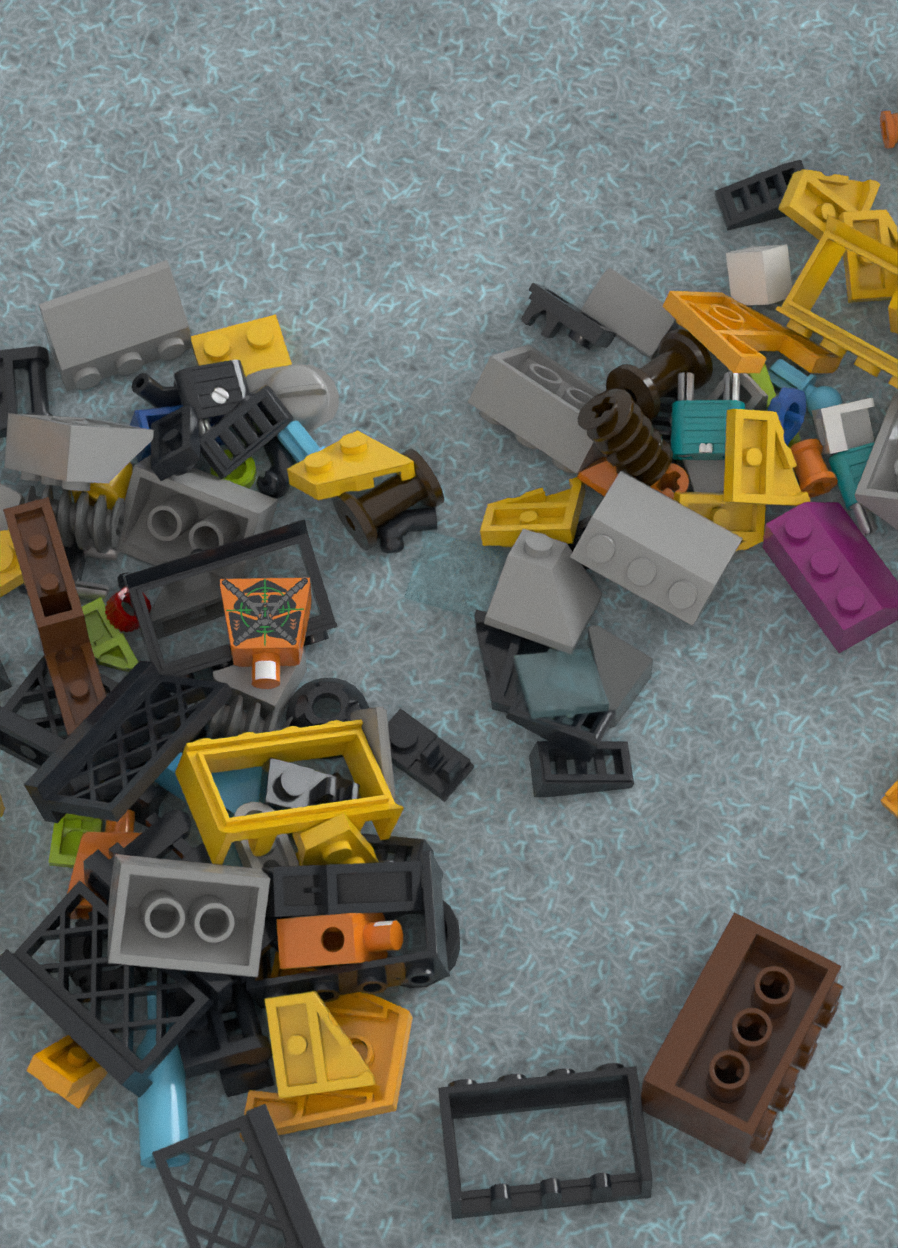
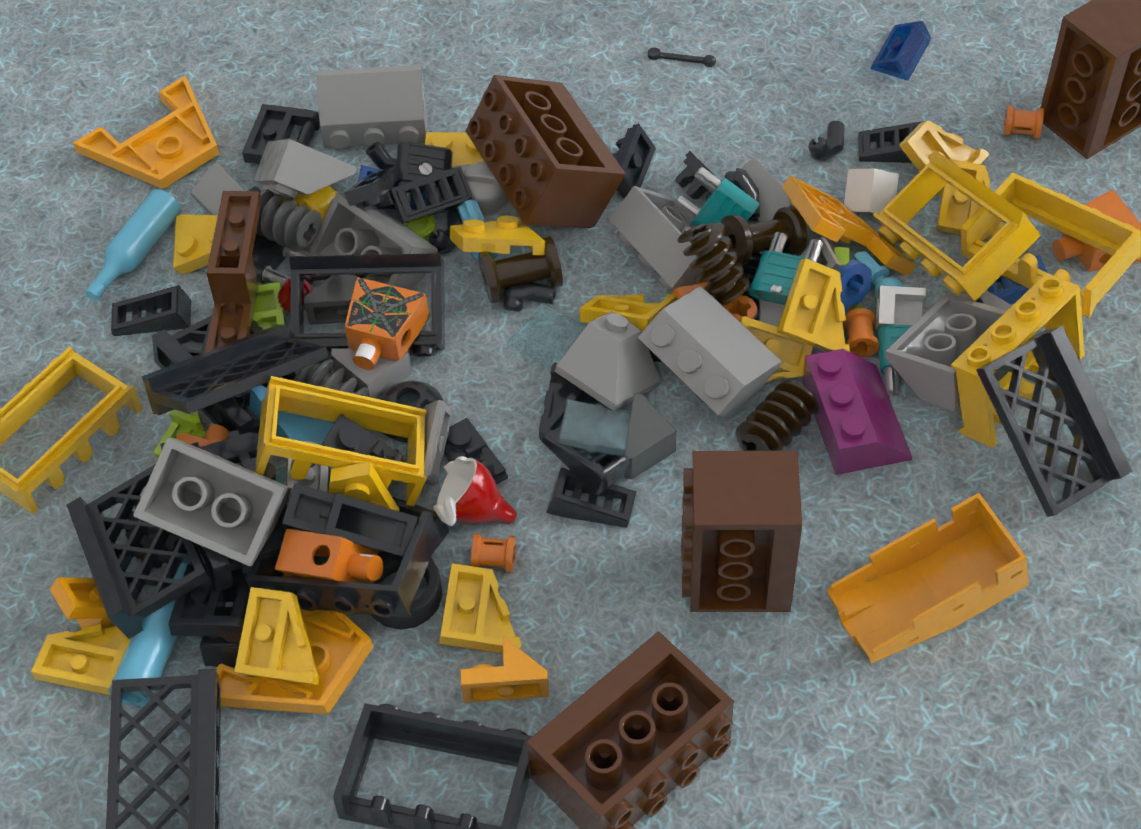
camera: 20 degrees right, 10 degrees down
none -> yellow wing [31,624,131,696]
none -> hat [433,456,517,526]
none -> yellow wing [439,563,522,654]
none -> light orange slope [460,637,549,703]
none -> reddish brown brick [465,75,626,228]
none -> orange bush [471,534,517,573]
none -> black plate [612,123,656,198]
none -> black hinge [648,47,716,67]
none -> teal piece [674,167,760,226]
none -> reddish brown brick [681,451,802,612]
none -> black arm [724,168,760,220]
none -> dark brown piece [736,380,819,451]
none -> black arm [808,121,845,161]
none -> clear blue slope [870,21,931,81]

